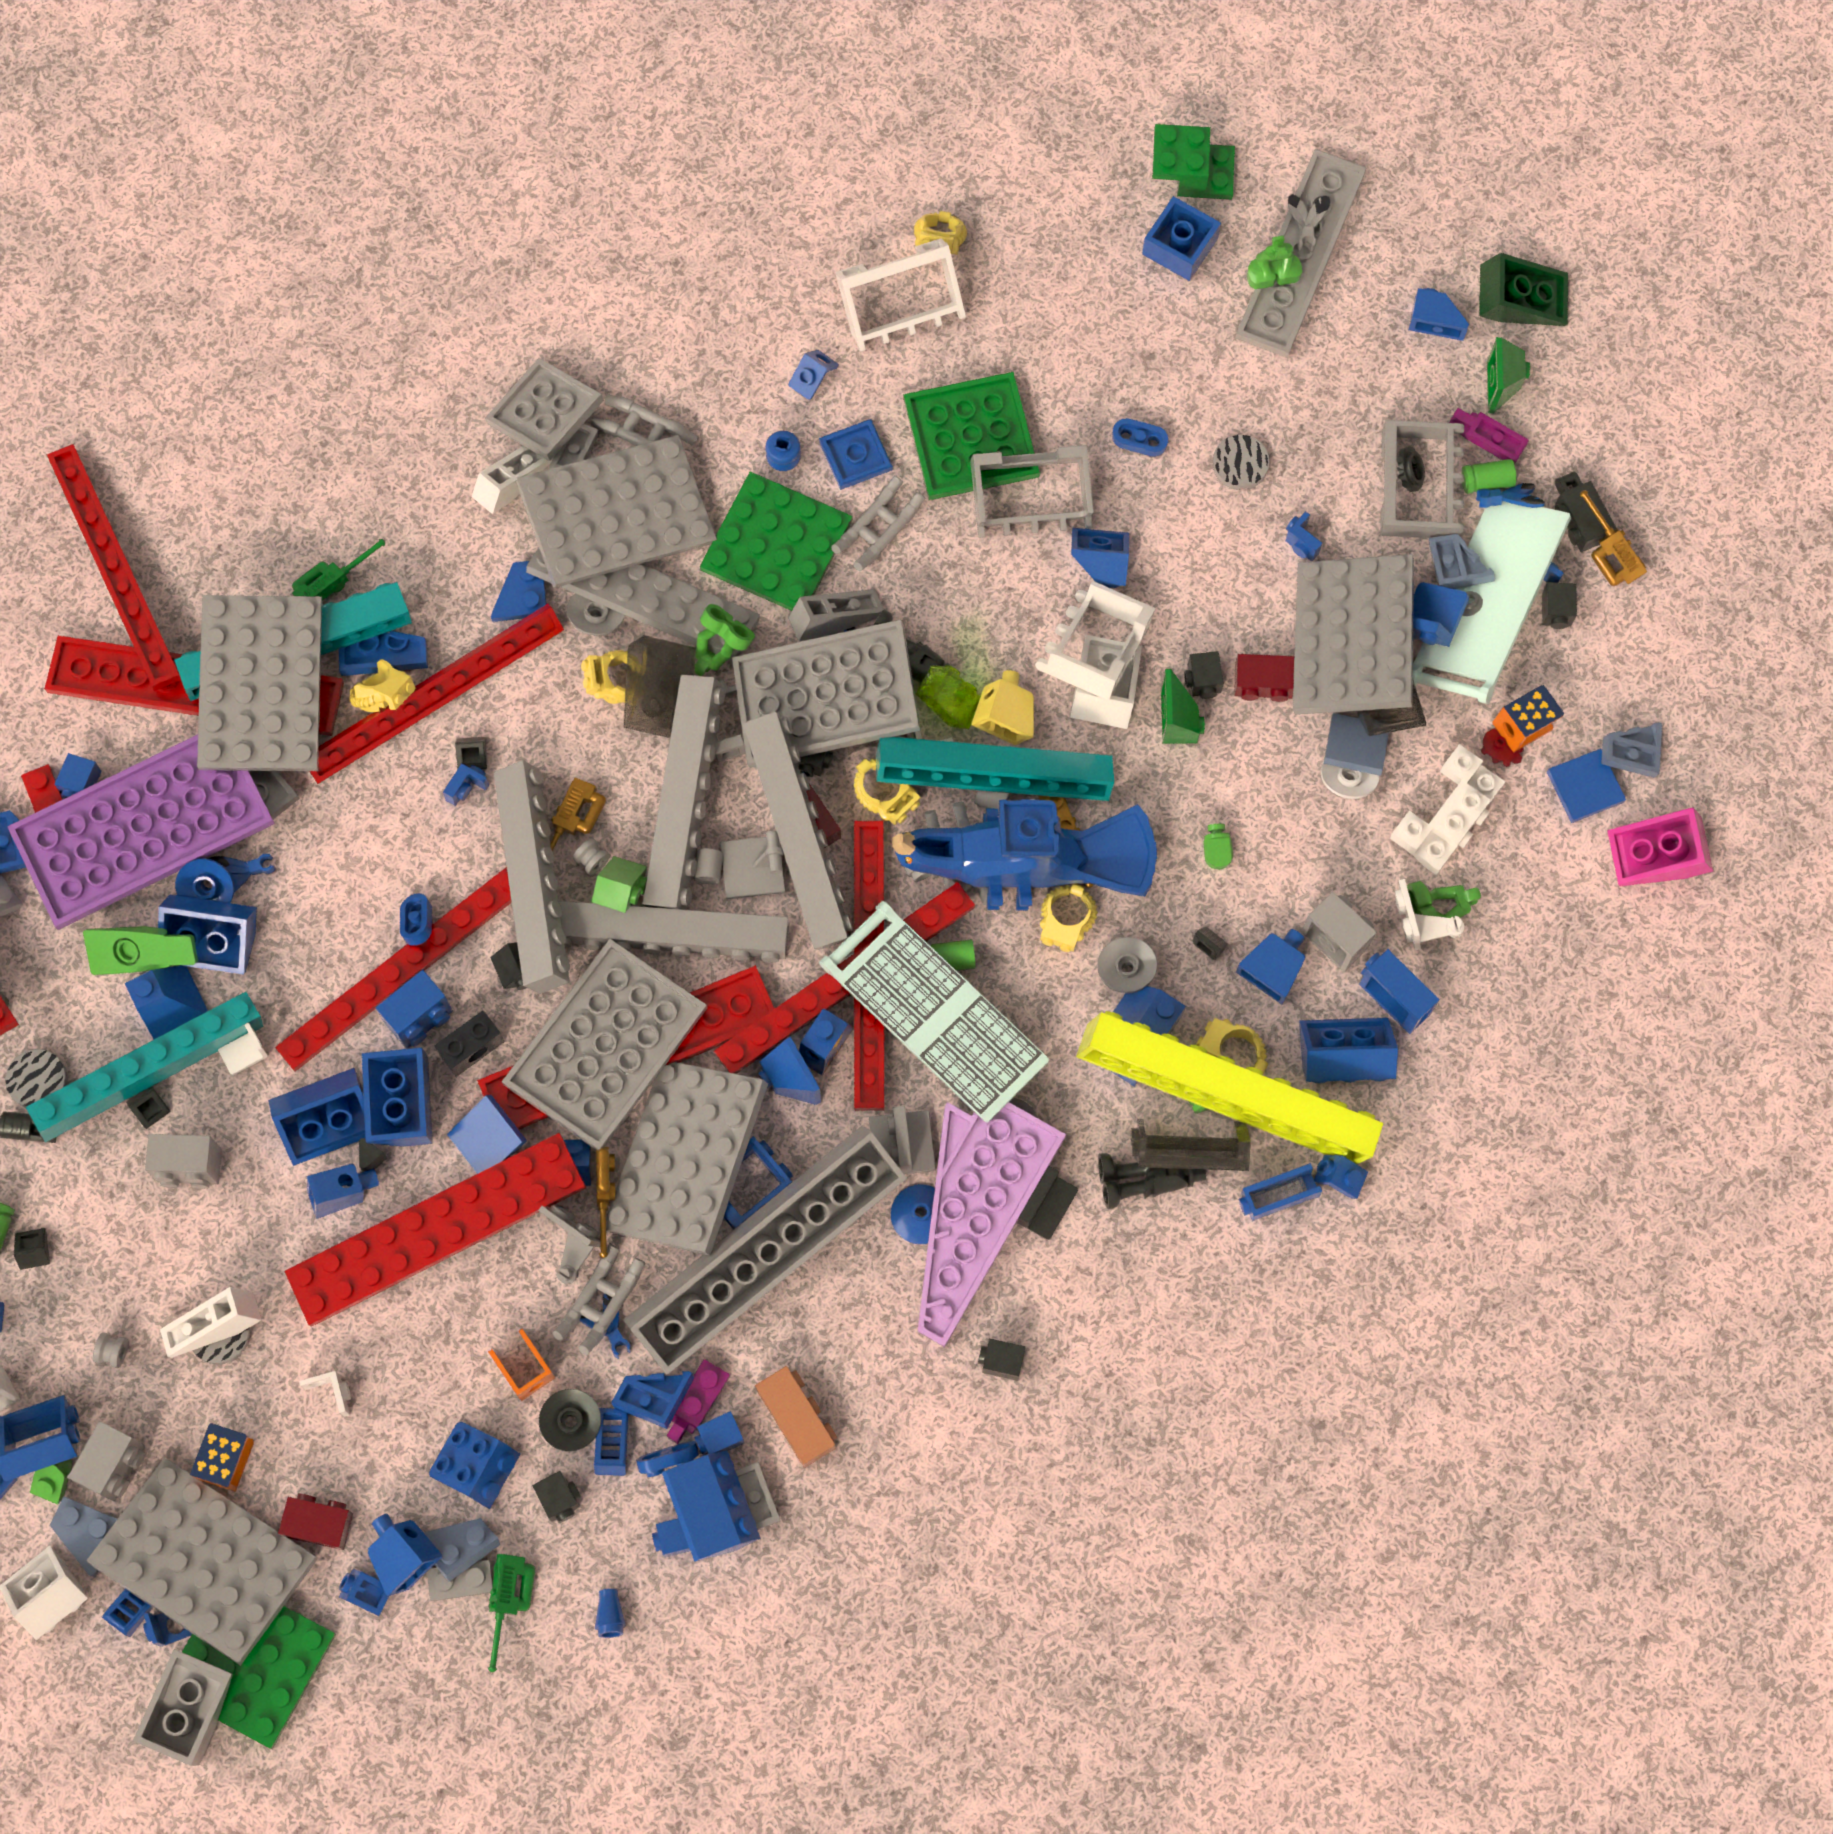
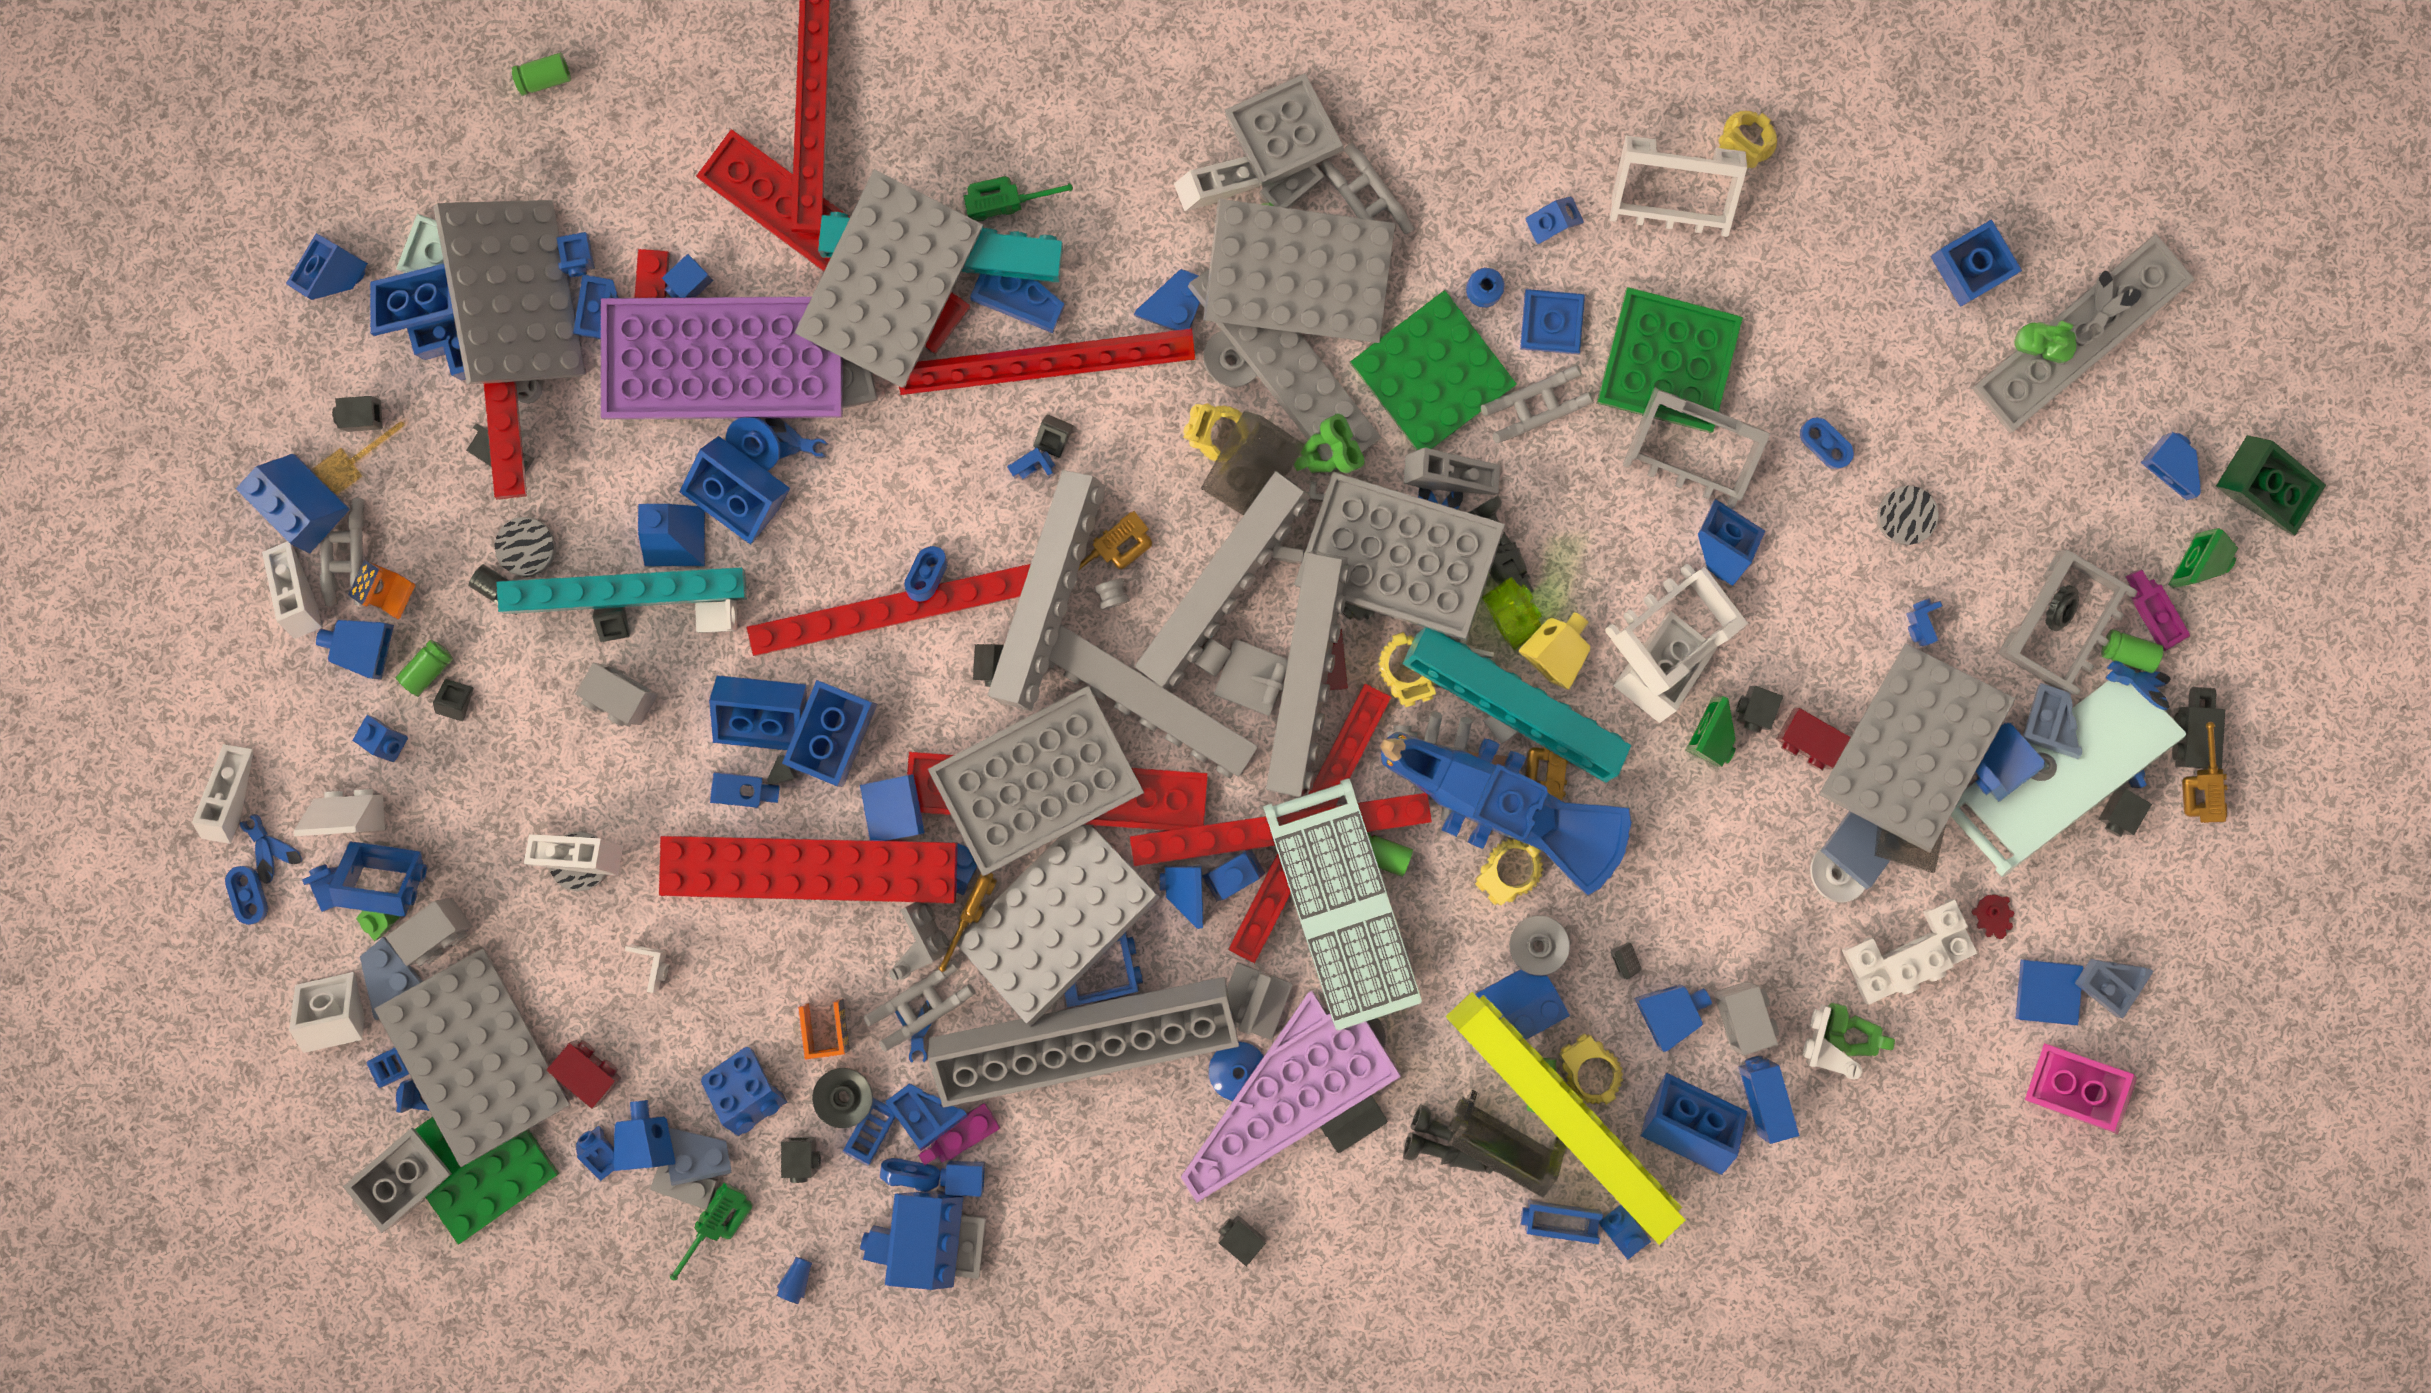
camera: 30 degrees right, 15 degrees up
bright green piece [83,926,198,975] -> none
light grey wheel [93,1332,128,1368] -> none
dark blue piece [190,1423,254,1492] -> none
light yellow piece [349,659,416,712] -> none
blue brick [375,970,453,1049] -> none
black brick [434,1010,505,1077] -> none
bright green brick [592,856,647,913] -> none
nougat brick [755,1366,838,1468] -> none
green bracket [1152,124,1235,200] -> none
bright green arm [1203,823,1233,870] -> none
piece [1492,685,1564,753] -> none

